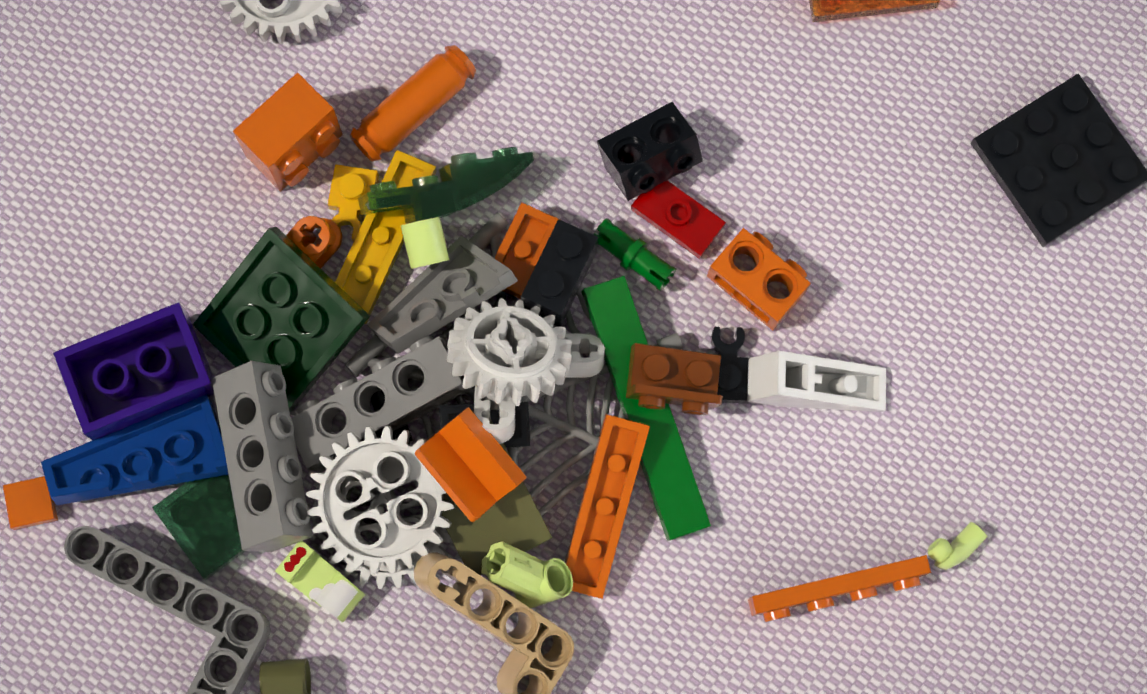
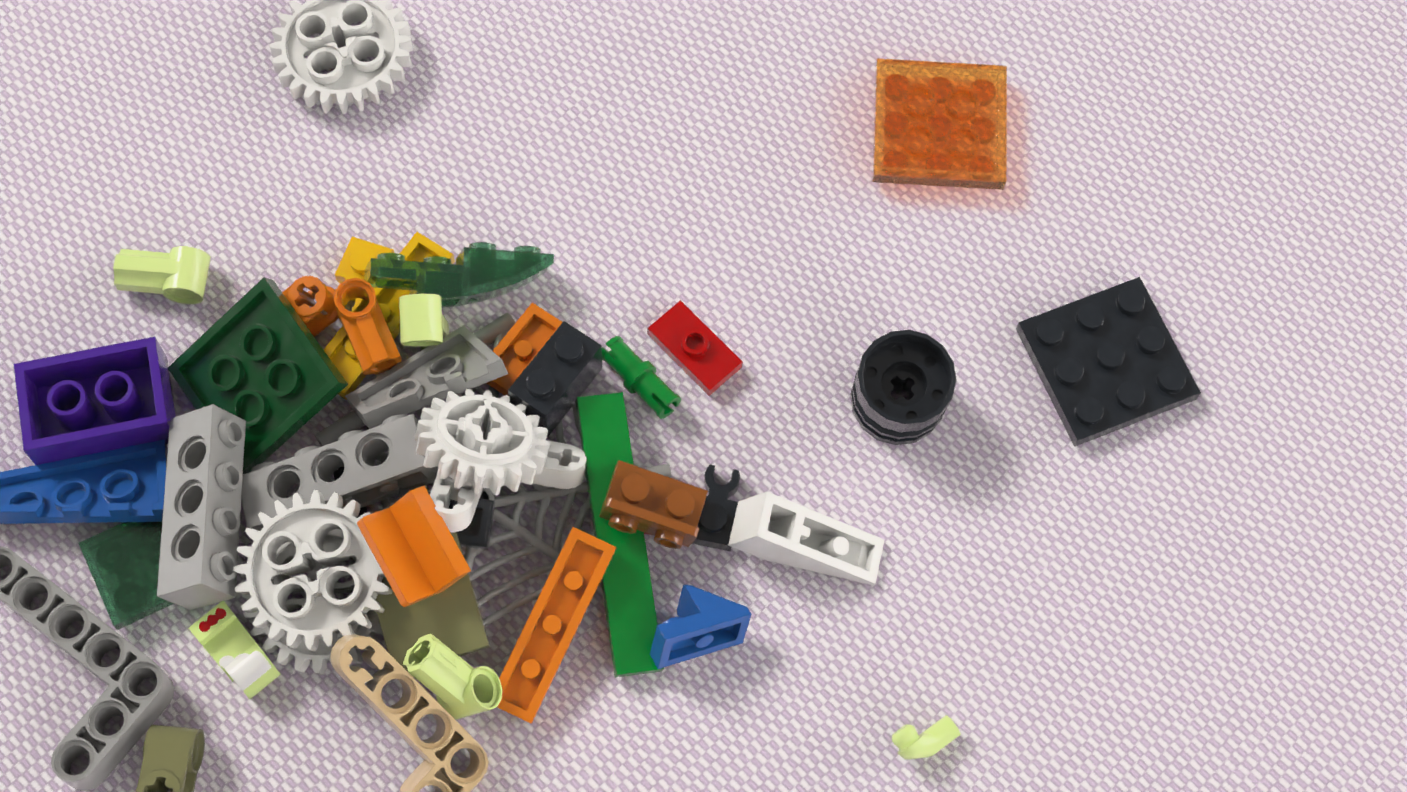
camera: 10 degrees right, 10 degrees down
orange brick [233,72,343,192] -> none
orange axle [350,45,476,162] -> none
black brick [597,102,703,201] -> none
orange brick [707,228,811,331] -> none
orange plate [748,555,931,622] -> none
none -> yellowish green piece [113,246,211,304]
none -> orange piece [334,278,402,376]
none -> blue slope [650,584,752,669]
none -> black wheel [850,330,957,445]

